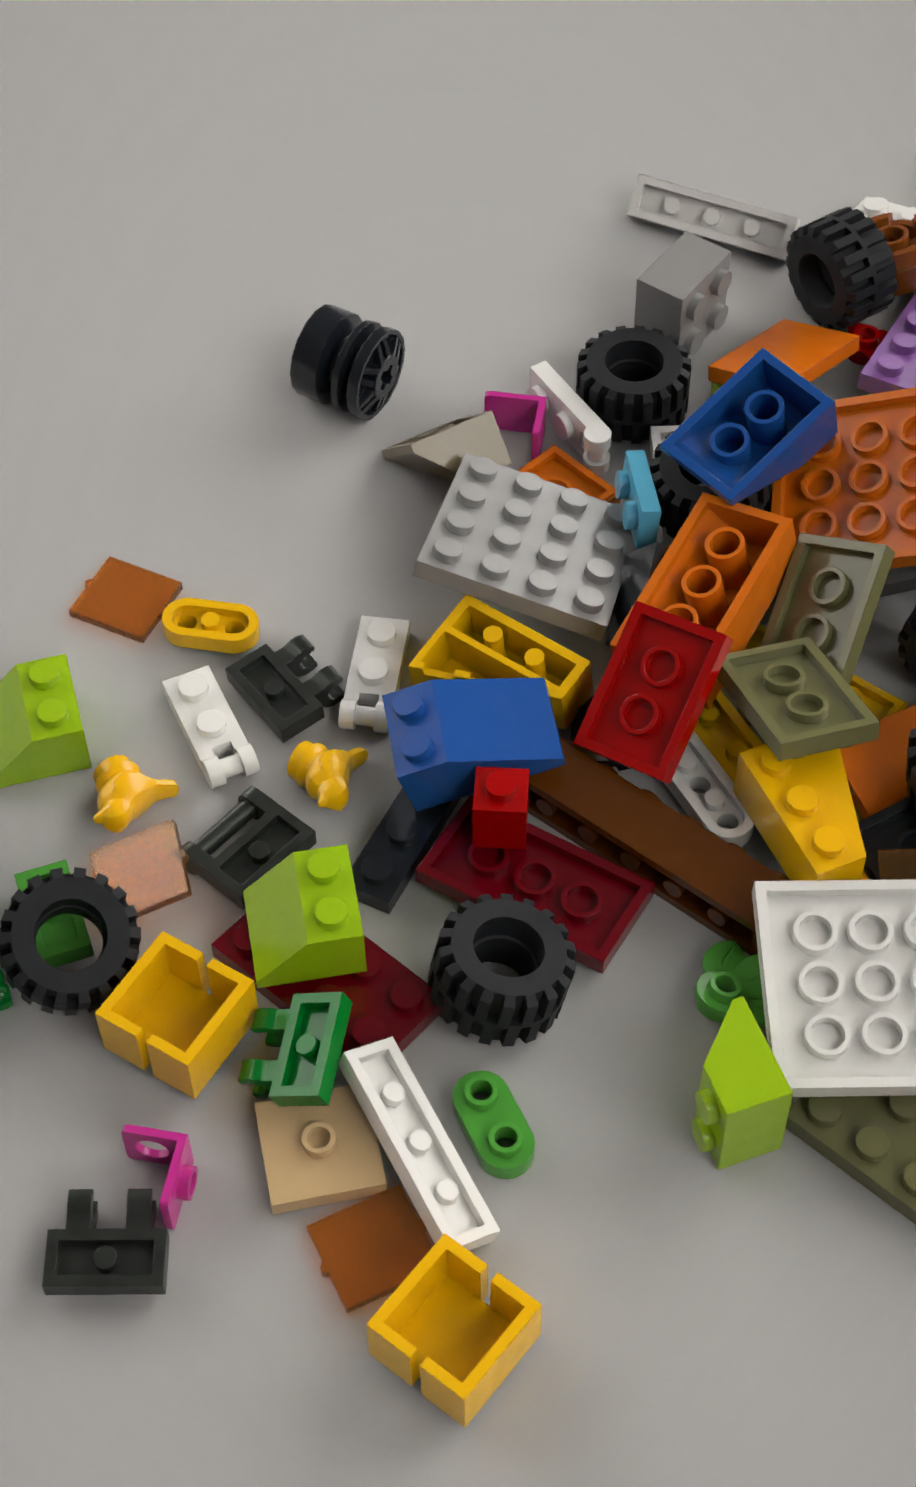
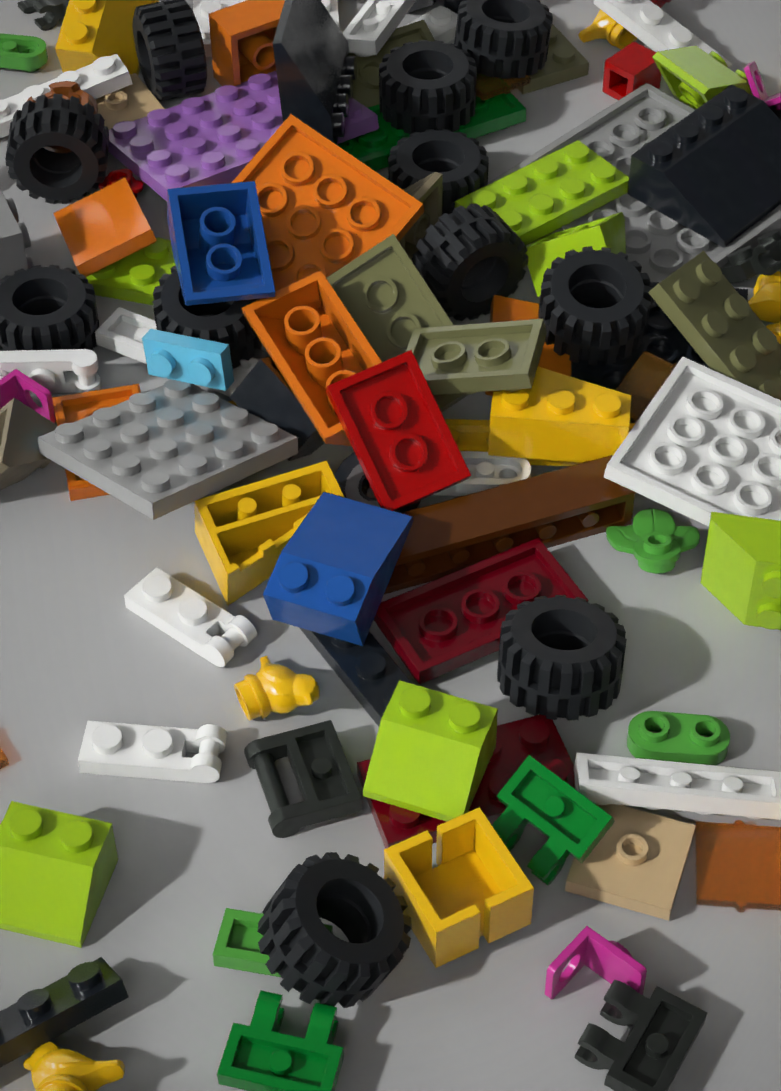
camera: 60 degrees left, 5 degrees down
clear orange piece [89,819,192,918] -> none
yellow animal [93,755,179,833] -> none
yellow plate [162,598,260,654] -> none
pearl dark grey plate [225,635,345,743] -> none
red brick [472,766,529,850] -> none

